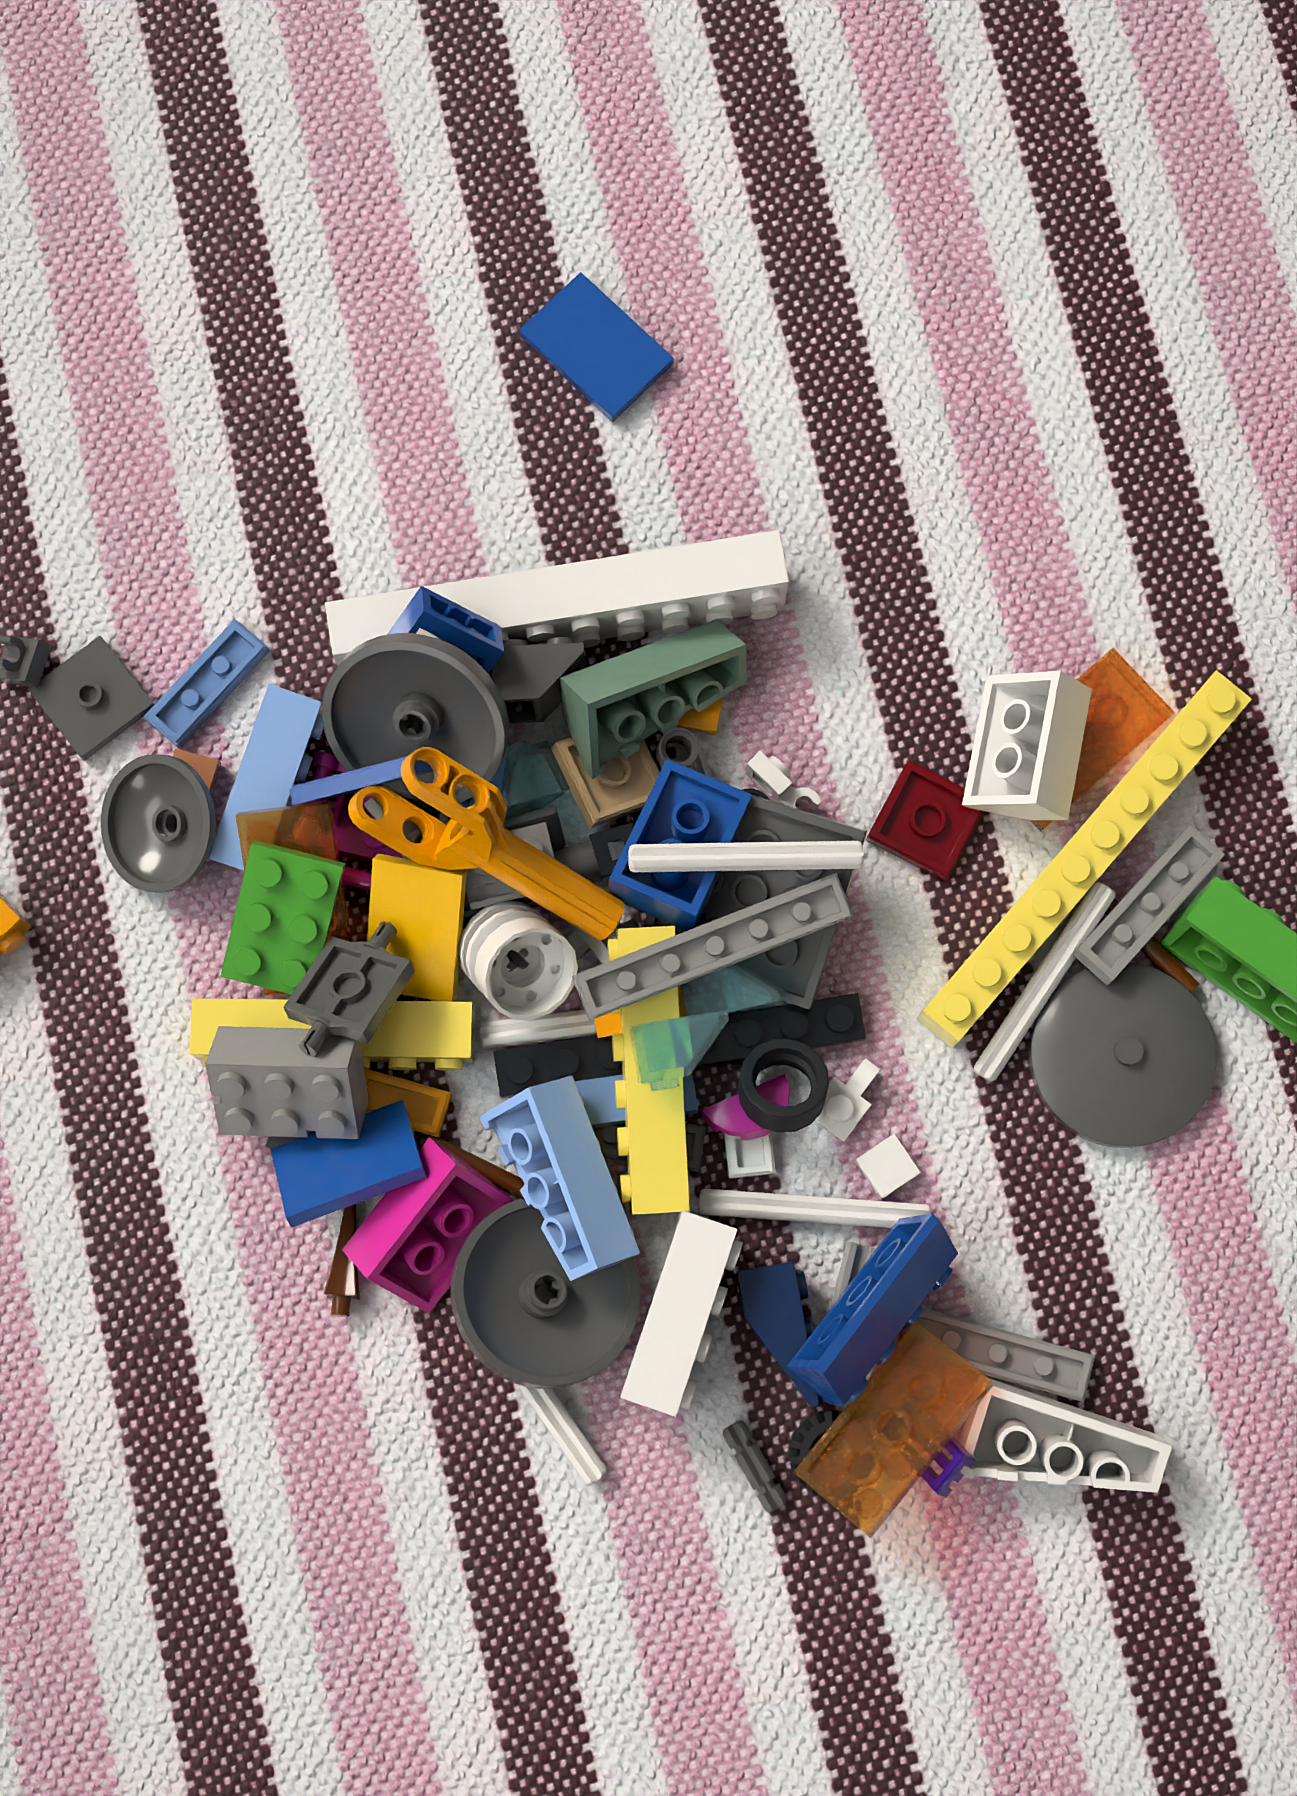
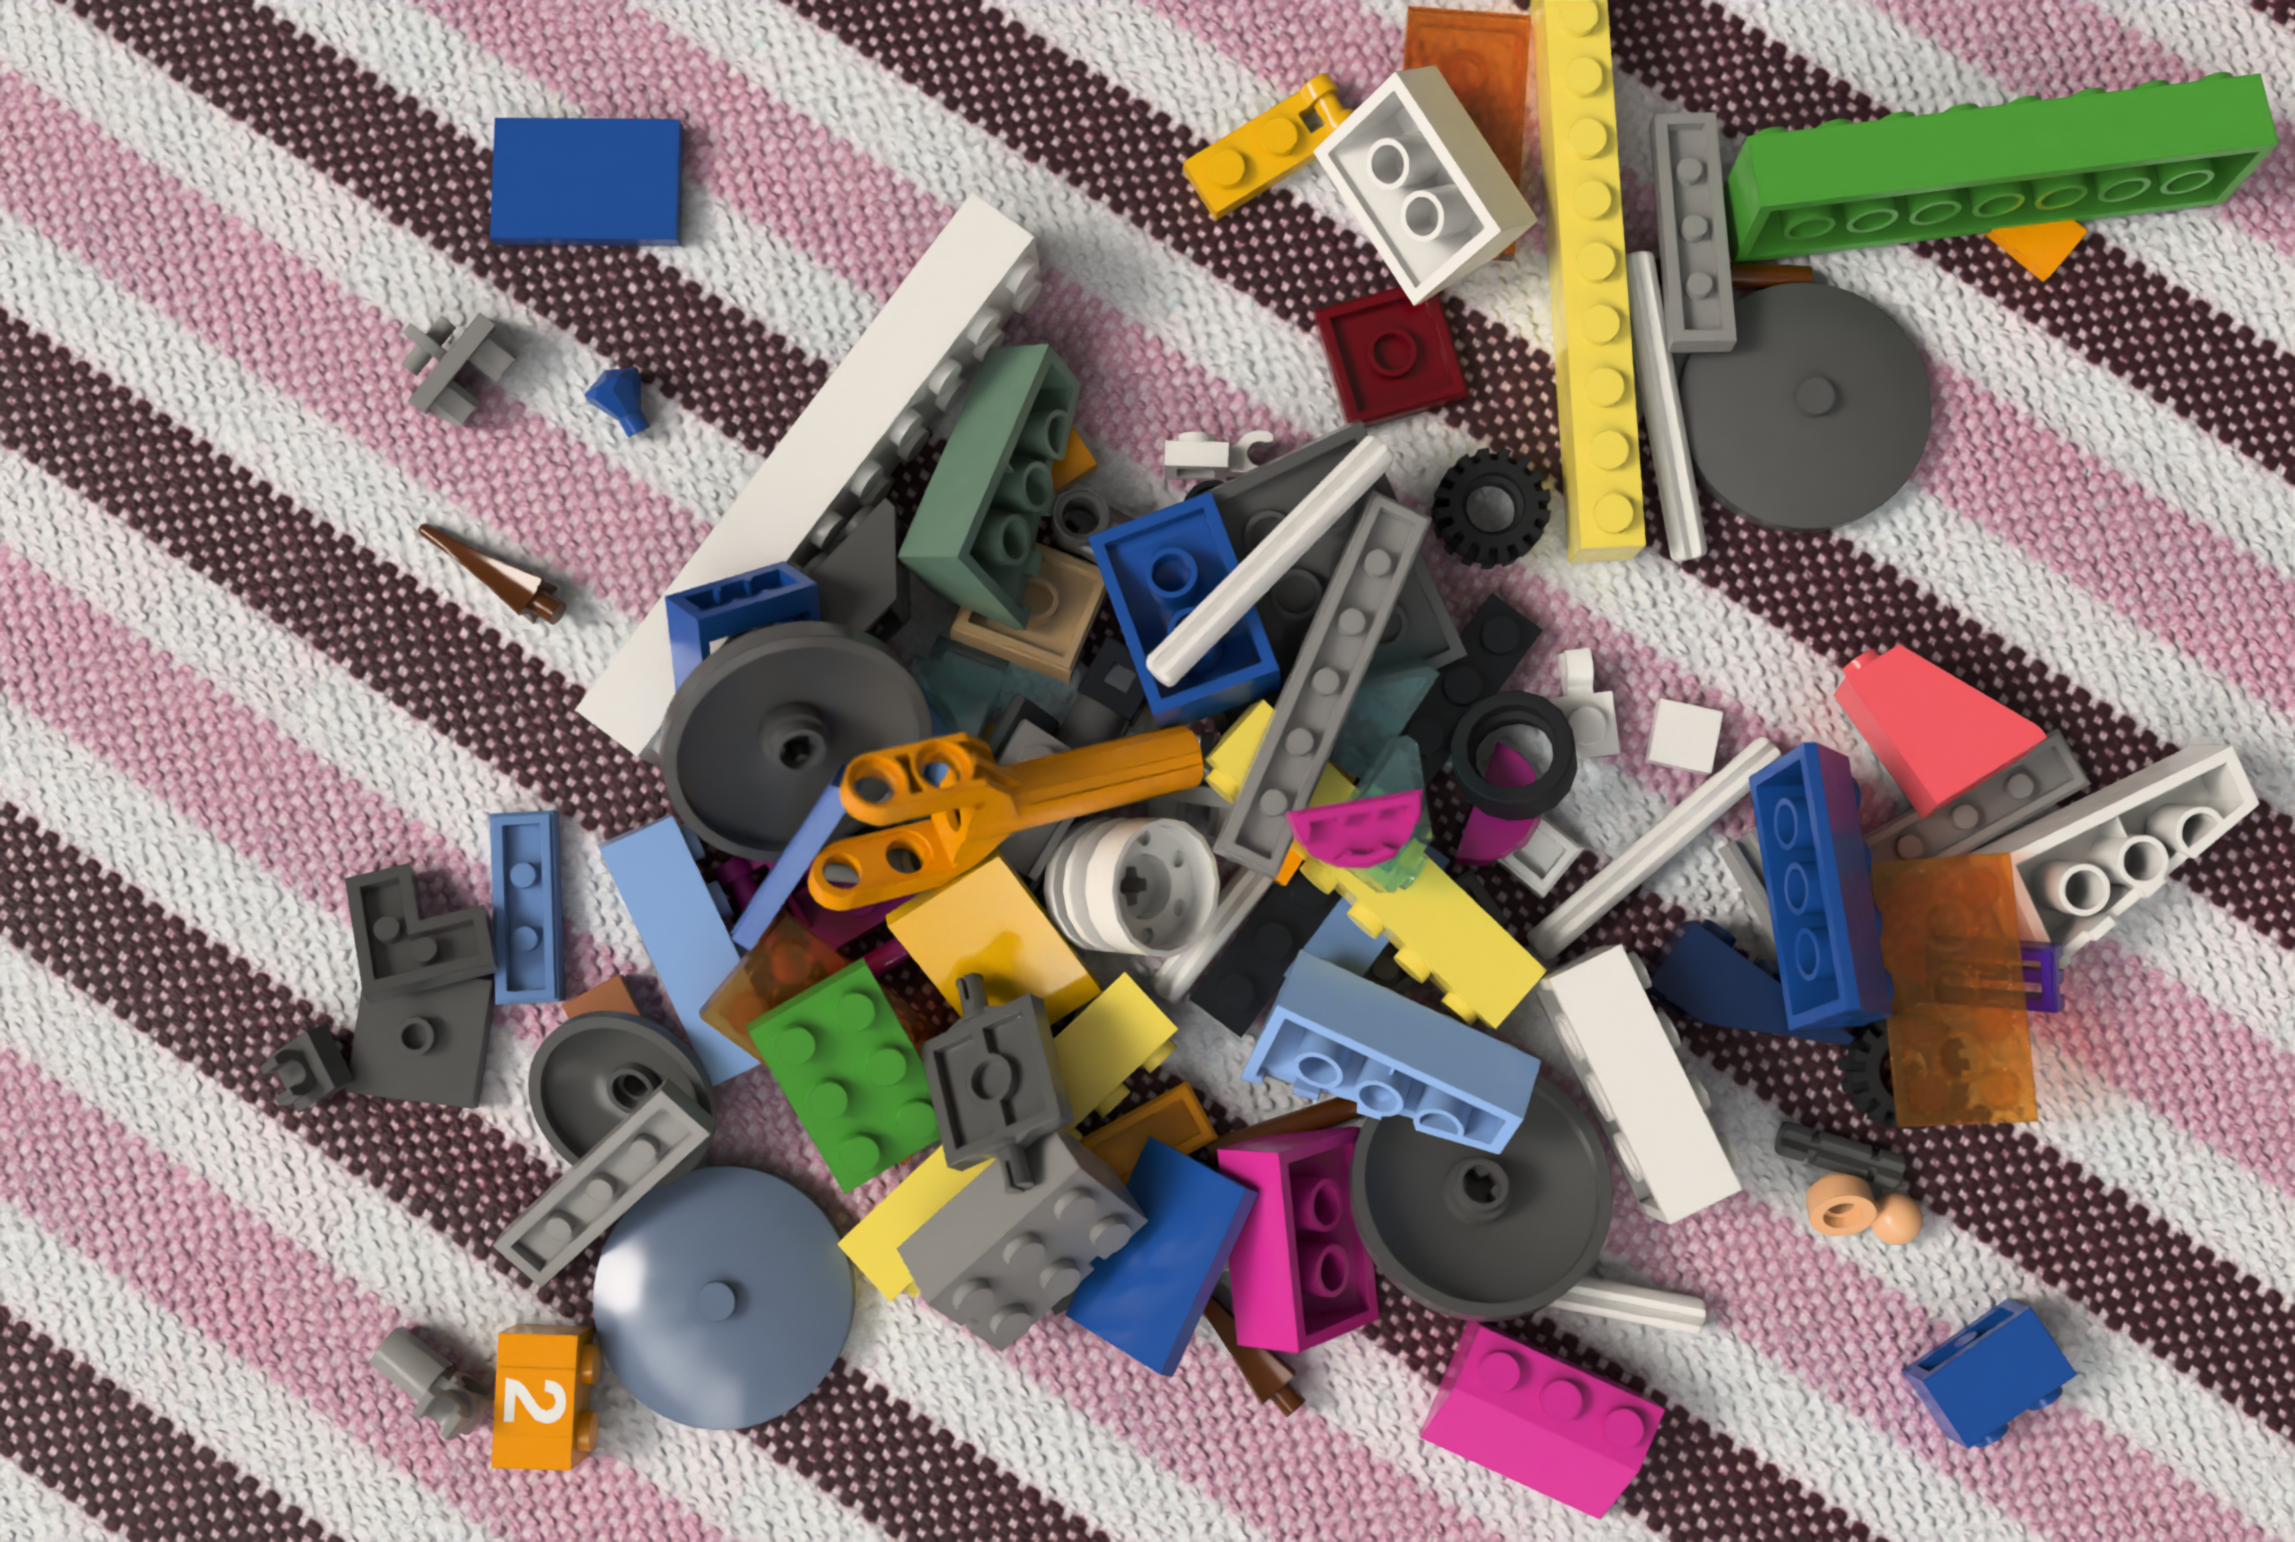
camera: 40 degrees left, 5 degrees up
none -> dark grey plate [345,863,500,1004]
none -> light grey hips [402,313,517,428]
none -> reddish brown piece [418,523,567,625]
none -> light grey plate [493,1078,717,1288]
none -> blue rock [584,367,650,438]
none -> sand blue dish [593,1165,856,1430]
none -> yellow plate [1183,73,1354,221]
none -> dark pink tile [1285,789,1422,868]
none -> dark pink slope [1419,1320,1665,1520]
none -> black tyre [1431,448,1551,569]
none -> light nougat plate [1805,1173,1923,1245]
none -> coral slope [1833,644,2047,819]
none -> blue brick [1901,1299,2077,1449]

